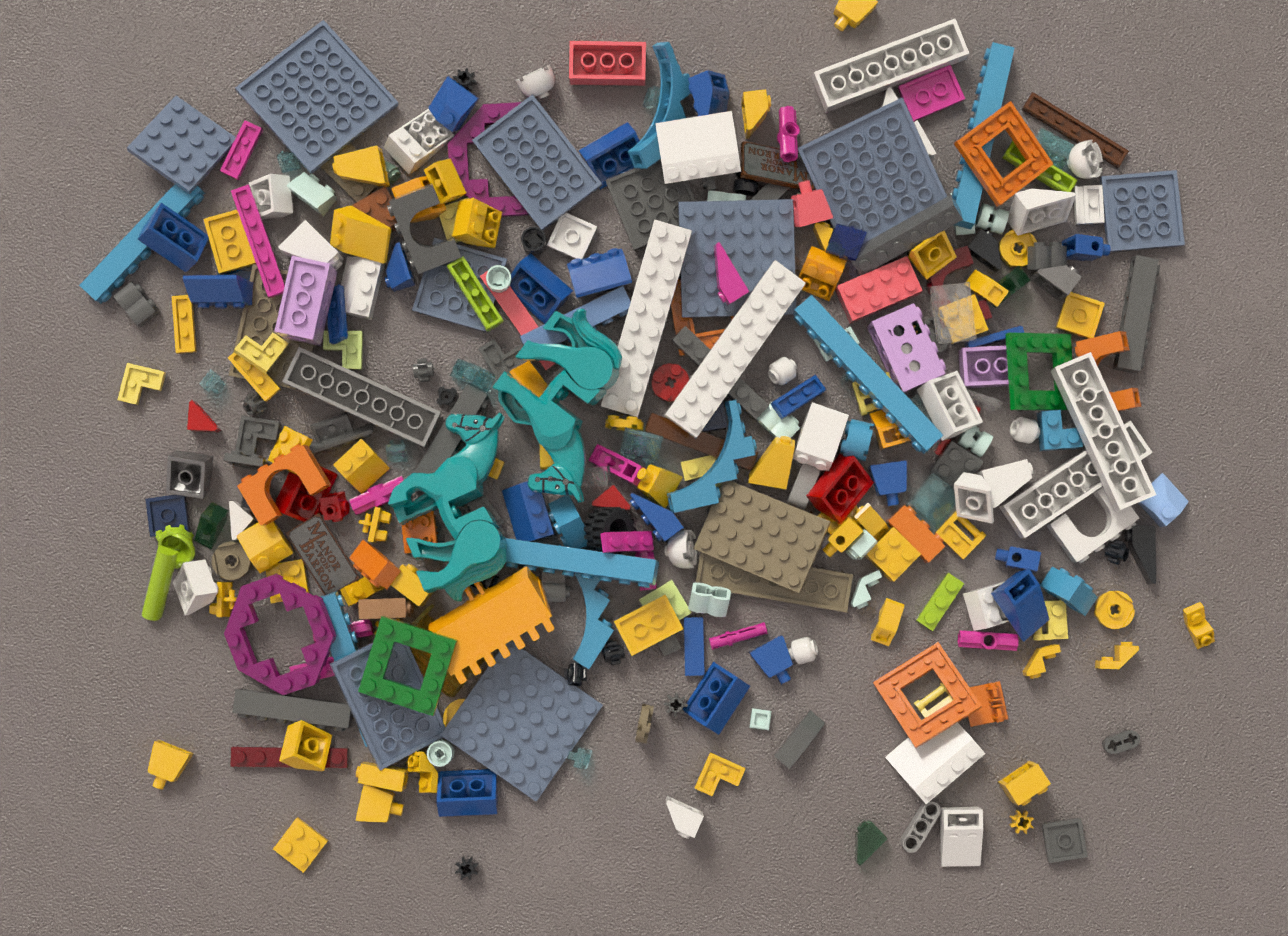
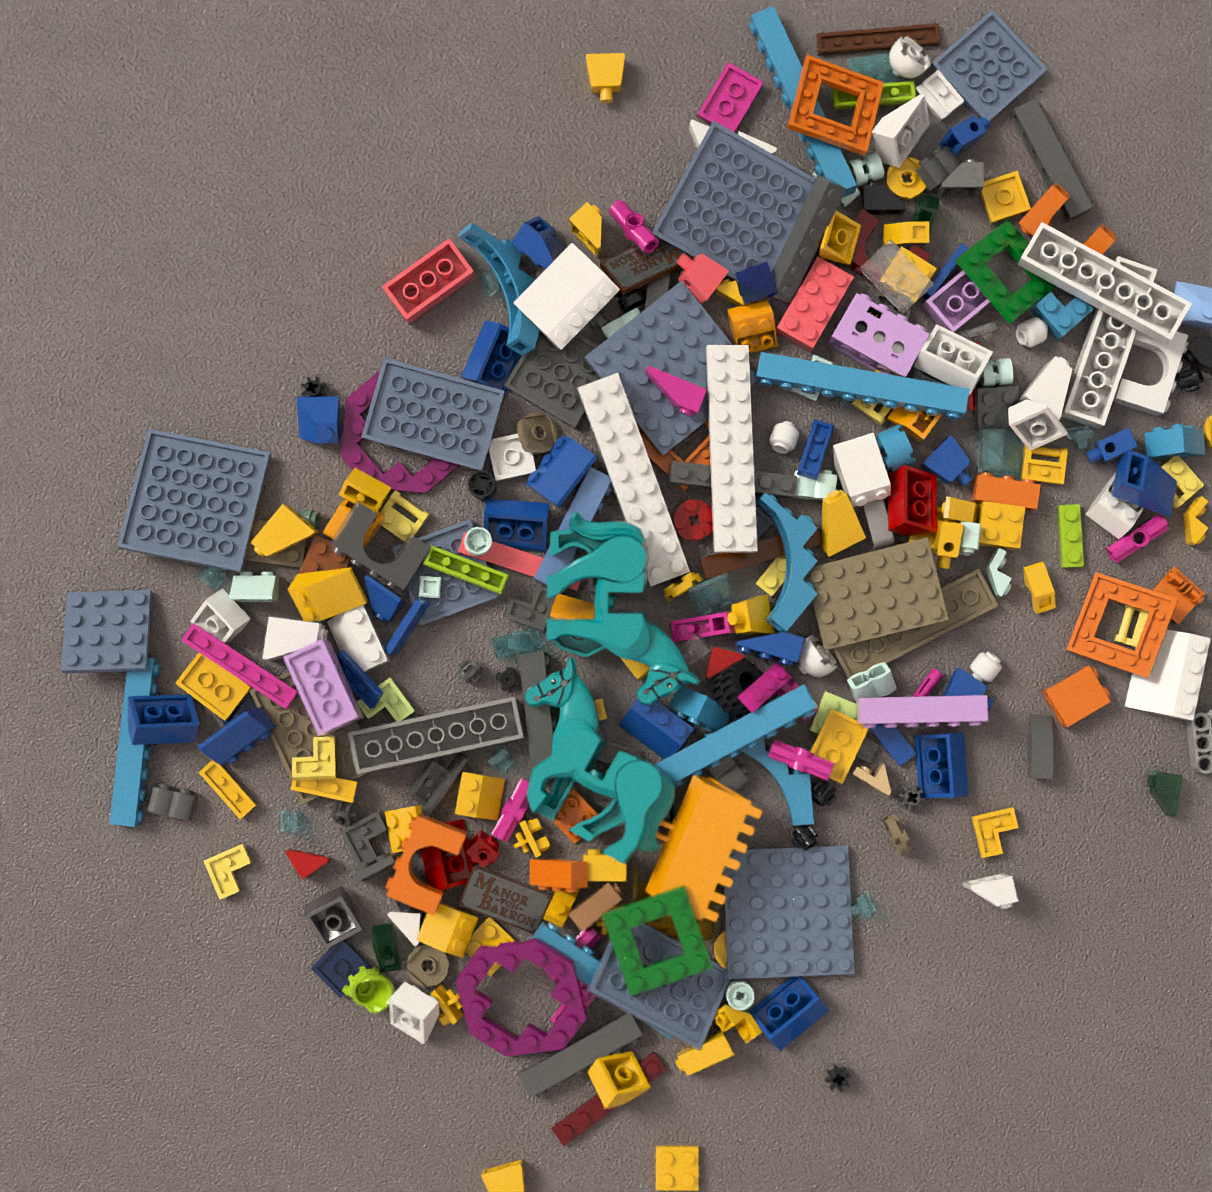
camera: 30 degrees left, 0 degrees up
lime brick [142,545,178,621] -> none
dark pink plate [220,120,263,180] -> none
yellow torso [355,784,404,822] -> none
white slope [384,109,455,175] -> none
yellow slope [452,198,502,248] -> none
white cylinder [516,65,555,99] -> none
light aqua tile [749,708,771,730] -> none
white brick [812,19,969,113] -> none
none -> blue tile [384,598,431,655]
none -> light aqua tile [419,576,442,599]
none -> dark tan plate [517,412,558,454]
none -> dark pink piece [768,740,834,781]
none -> tan slope [850,763,891,796]
none -> lavender brick [856,695,988,728]
none -> orange panel [1041,665,1111,727]
none -> clear light blue tile [1066,426,1093,449]

